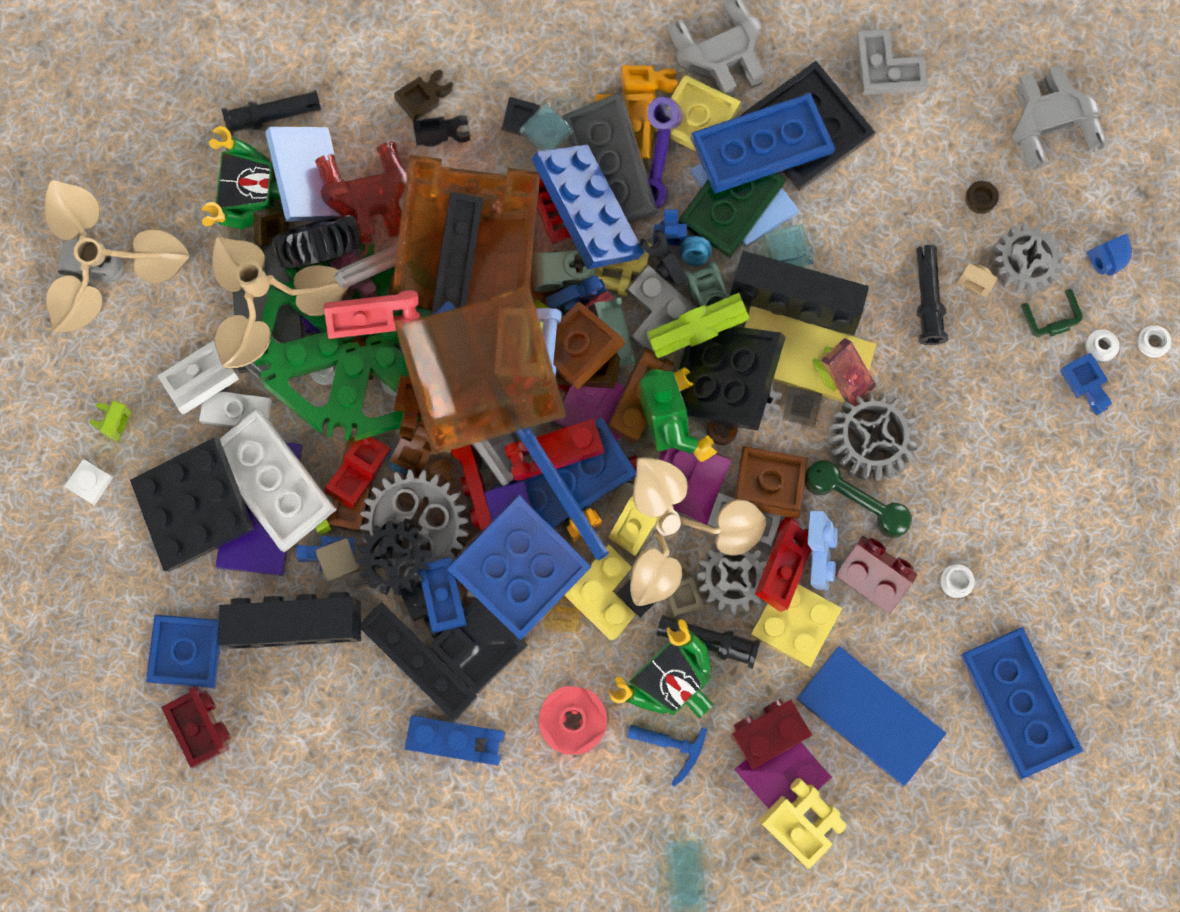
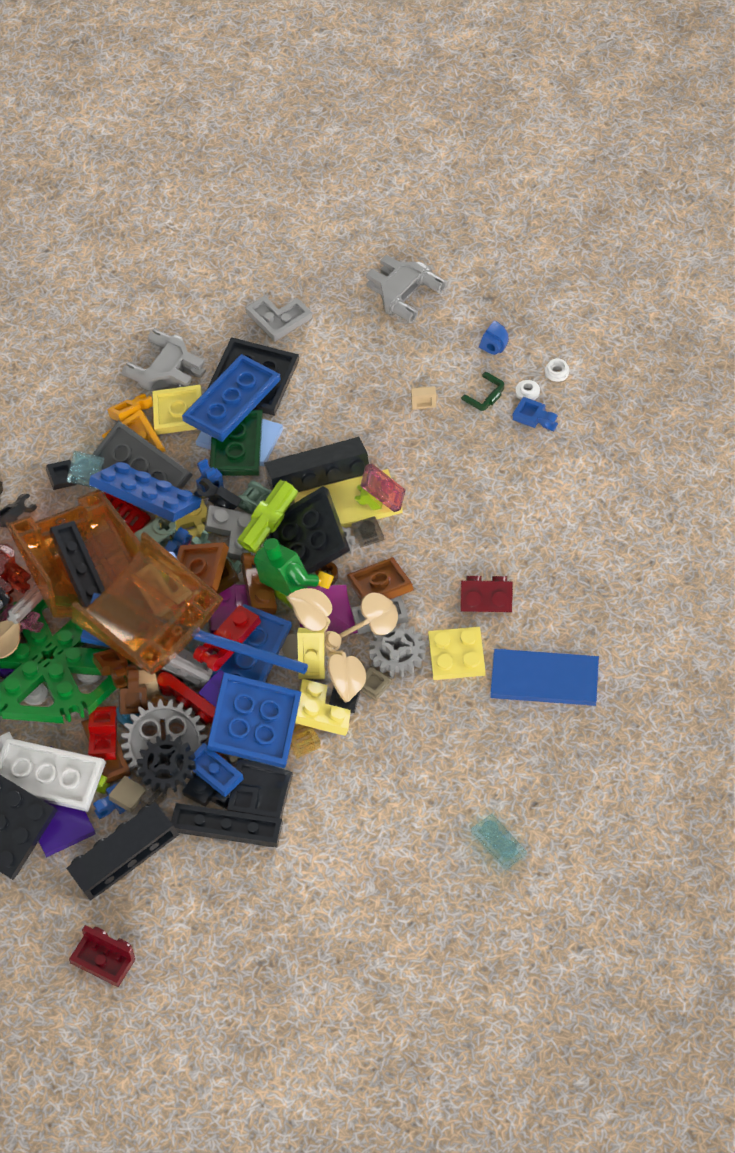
camera: 30 degrees left, 20 degrees down
blue tile [146,615,220,688] -> none
coral plate [324,290,421,339] -> none
blue plate [405,715,505,766] -> none
coral plate [539,686,606,755] -> none
light orange plate [566,508,602,543] -> none
torso [607,619,714,719] -> none
blue piece [627,725,707,786] -> none
dark purple piece [647,97,683,210] -> none
black pin [656,615,761,669] -> none
dark azure plate [680,236,712,266] -> none
dark red bracket [730,699,812,771] -> none
magenta plate [734,743,832,809] -> none
red plate [755,517,812,612] -> none
light yellow plate [759,778,847,869] -> none
clear light blue piece [763,224,813,267] -> none
dark green piece [805,460,912,538] -> none
light blue plate [808,511,838,590] -> none
light grey gear [828,392,919,482] -> none
black pin [916,245,949,345] -> none
white plate [940,564,975,598] -> none
blue tile [961,627,1083,780] -> none
dark brown tile [965,181,999,214] -> none
light grey gear [992,223,1065,295] -> none

